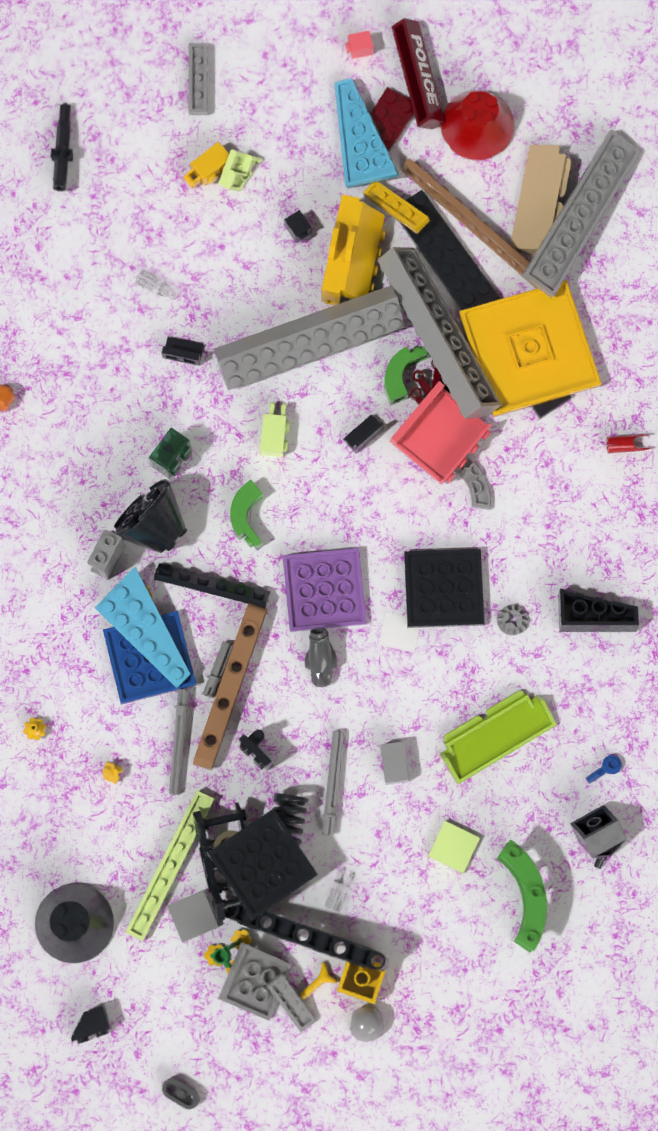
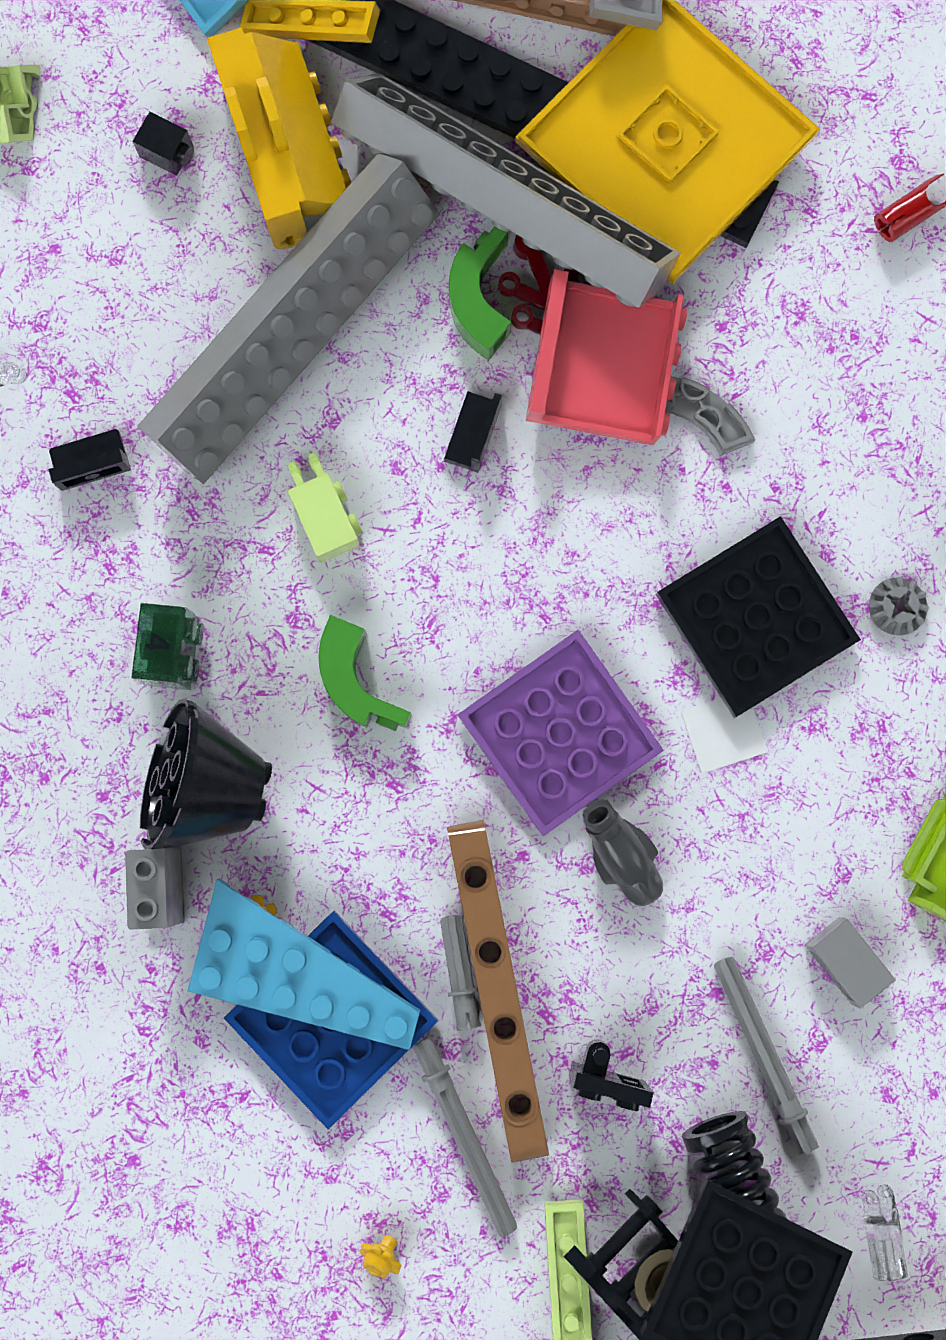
camera: 30 degrees left, 5 degrees up
yellow plant [23,718,46,741] -> none
black plate [154,563,270,608] -> none

